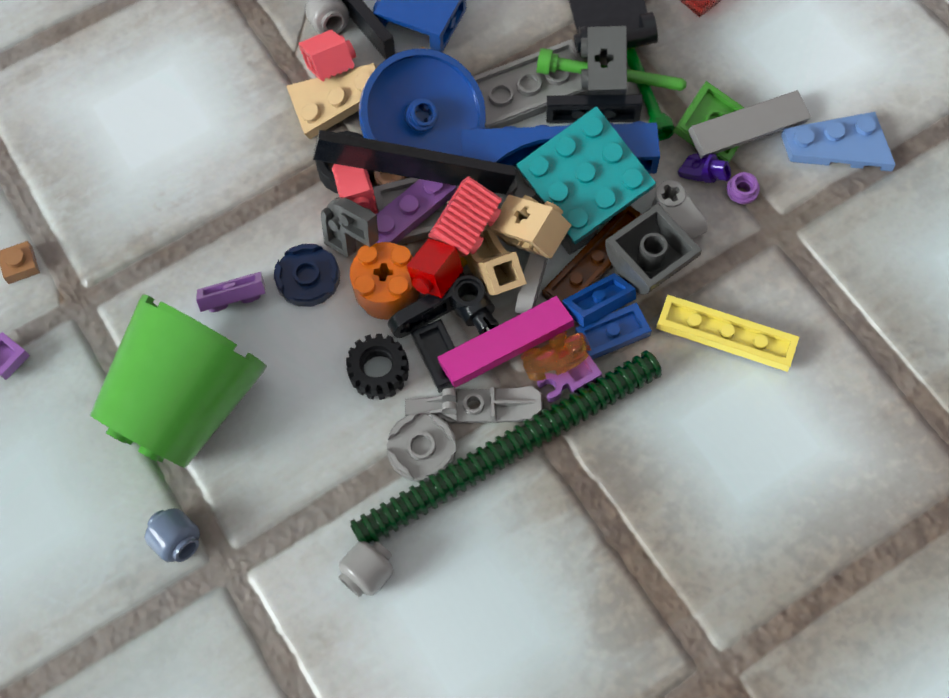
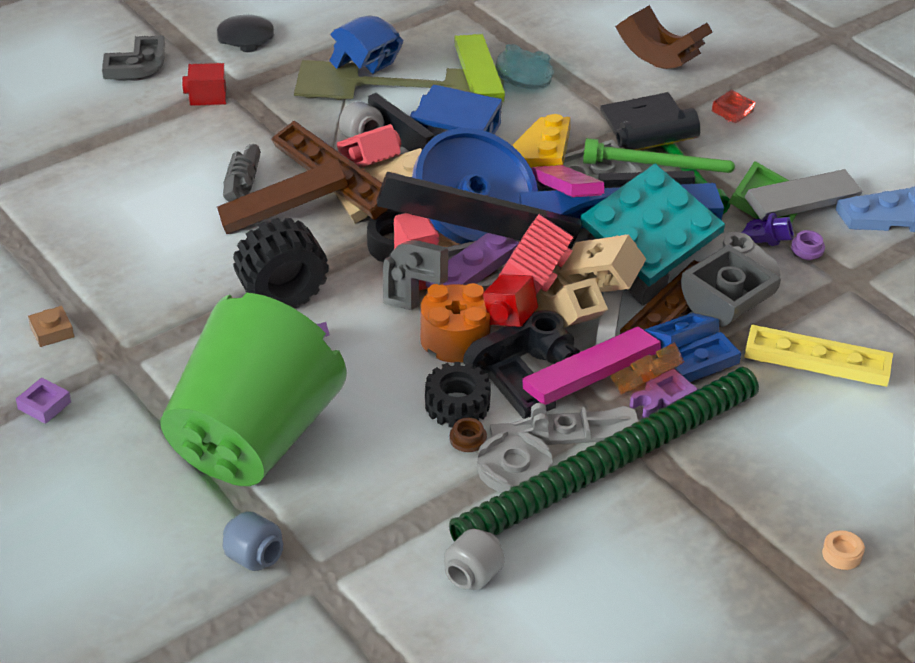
camera: 10 degrees left, 25 degrees down
dark blue tile [274,244,340,307] -> none
dark grey brick [581,26,627,95] -> none
none -> reddish brown tile [217,159,348,234]
none -> dark grey hinge [223,144,261,202]
none -> black tyre [233,218,329,309]
none -> reddish brown tile [271,120,388,220]
none -> reddish brown plate [449,418,487,452]
none -> yellow wing [512,114,571,169]
none -> dark pink tile [532,165,604,197]
none -> light nougat tile [822,530,865,570]

